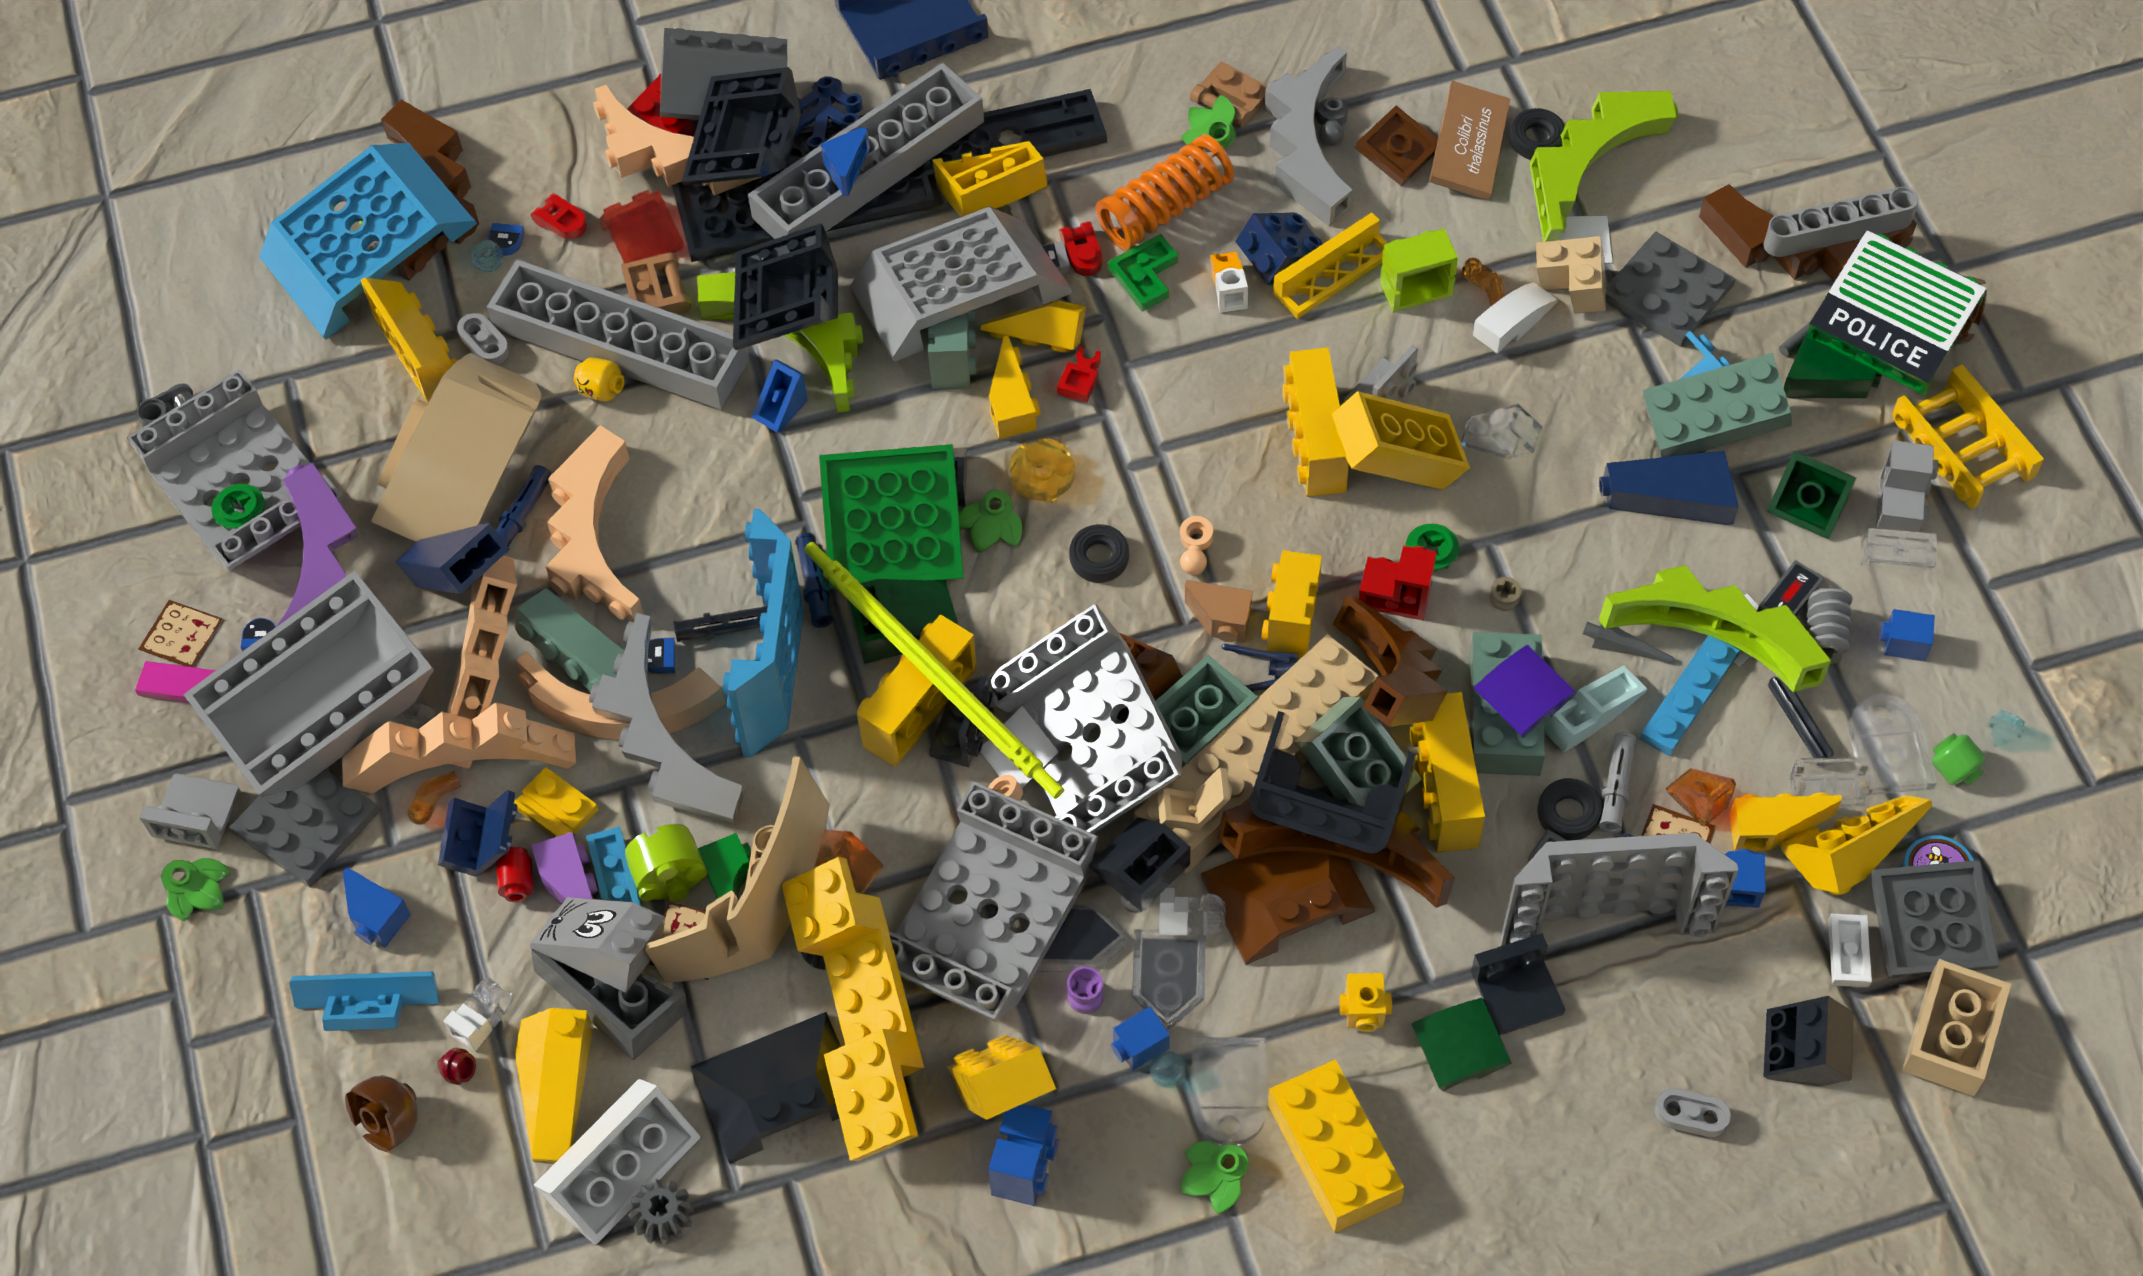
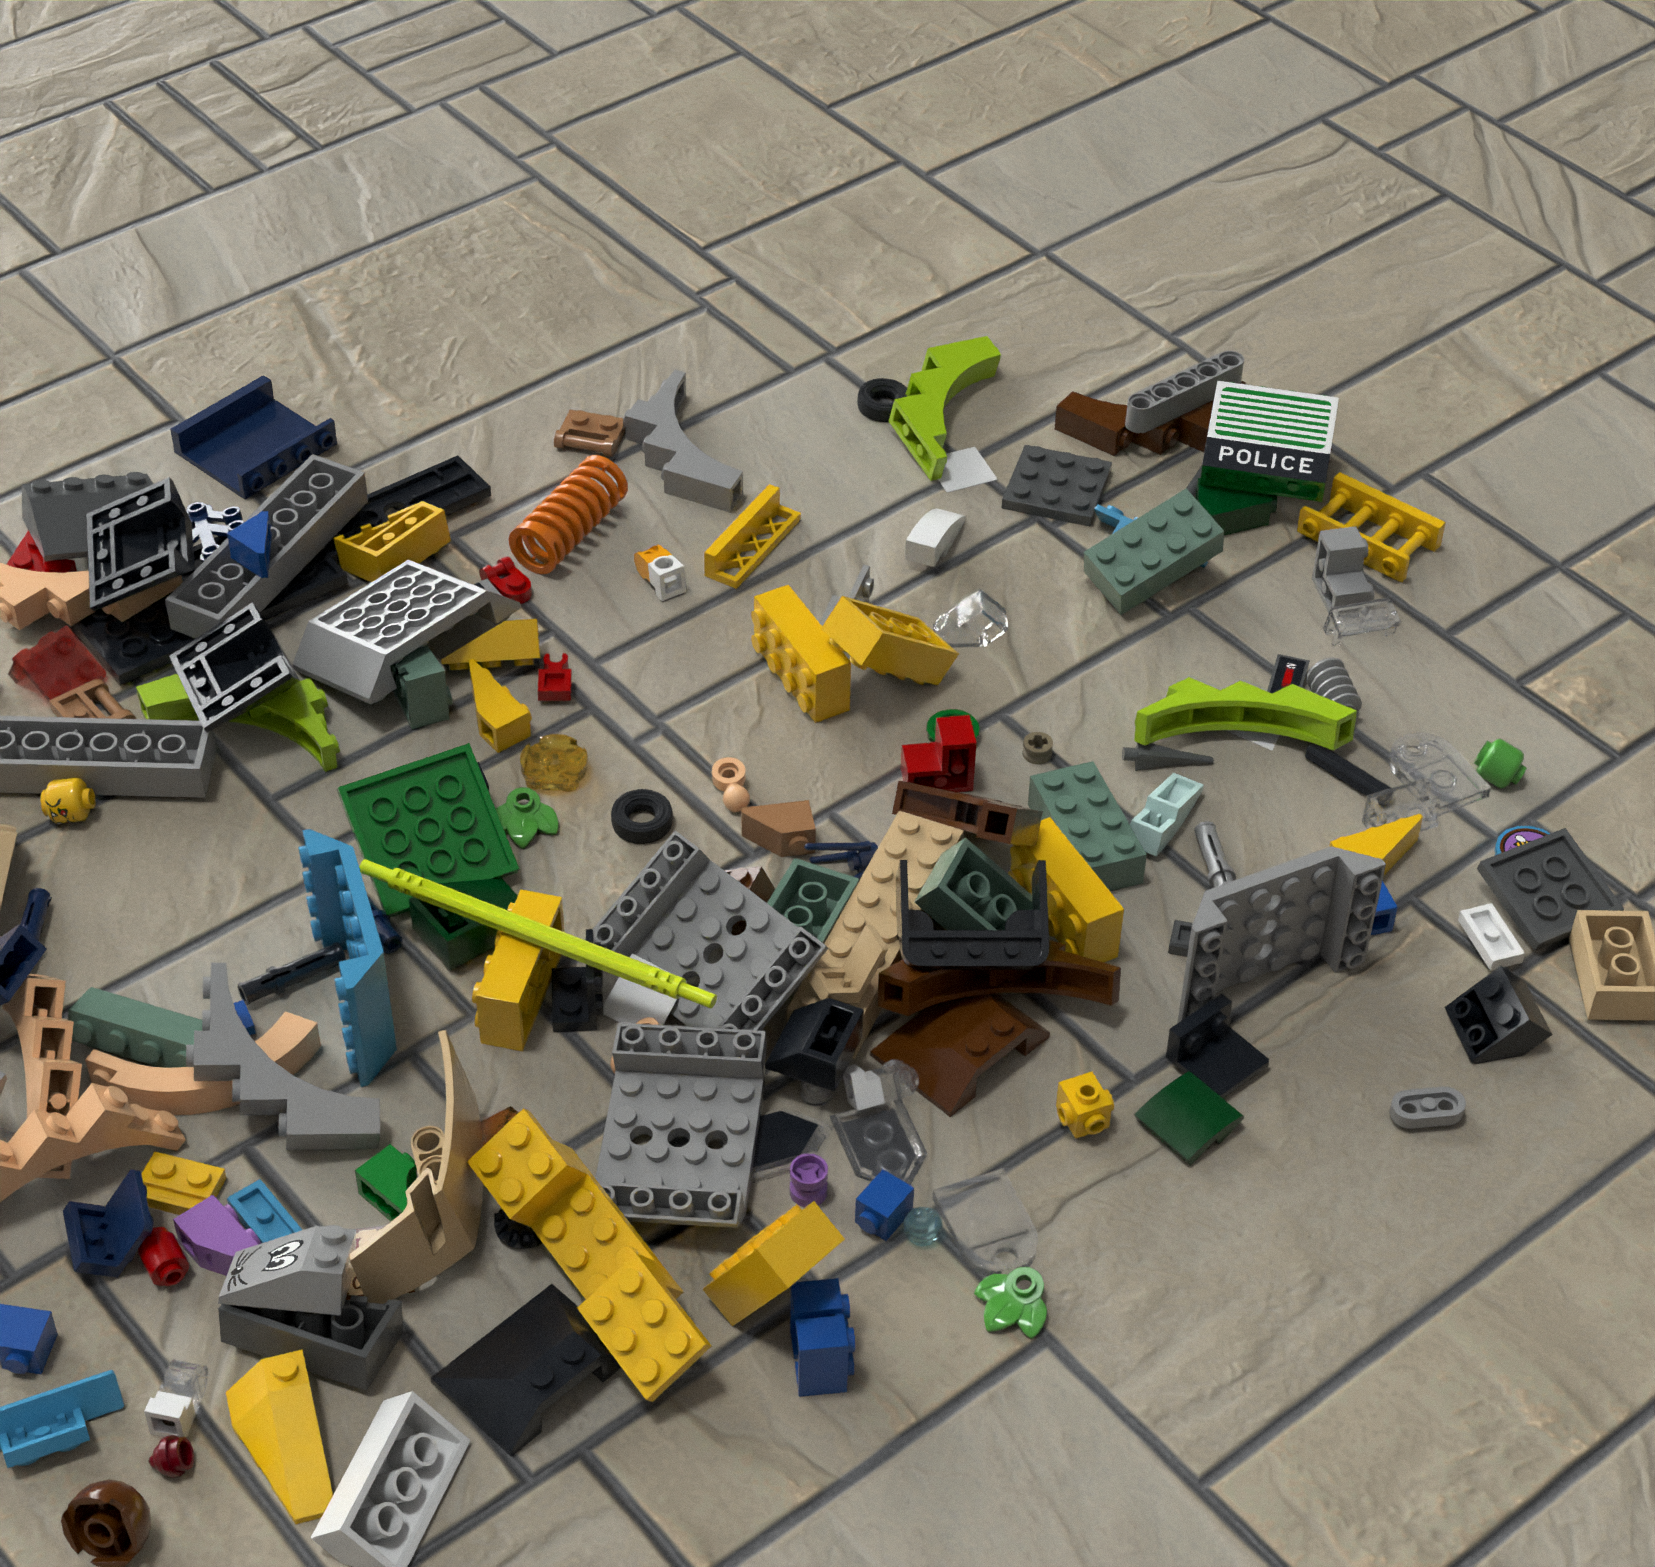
camera: 25 degrees left, 15 degrees down
clear orange arm [408,771,461,825] -> none
light nougat arch [546,425,644,622] -> none
lime brick [625,824,707,902] -> none
dark grey gear [629,1179,694,1245] -> none
blue slope [751,359,808,433] -> none
green plate [1108,234,1178,312] -> none
bright green plate [1181,95,1236,149] -> none
dark blue bracket [1235,212,1323,285] -> none
yellow wedge [1261,550,1322,658] -> none
yellow brick [1268,1059,1405,1233] -> none
dark grey plate [1317,97,1348,146] -> none
reddish brown plate [1355,105,1438,187] -> none
lime piece [1380,228,1458,312] -> none
medium nougat tile [1429,80,1510,200] -> none
clear orange arm [1462,257,1505,307] -> none
dark purple slope [1473,644,1576,738] -> none
tan brick [1536,236,1606,314] -> none
black tyre [1537,778,1602,841] -> none
dark blue slope [1599,451,1739,525] -> none
dark azure plate [1640,635,1740,756] -> none
clear orange slope [1666,768,1737,827] -> none
dark green slope [1766,450,1857,539] -> none
yellow wedge [1780,795,1932,895] -> none
blue brick [1880,609,1935,662] -> none
clear light blue plate [1989,710,2025,747] -> none

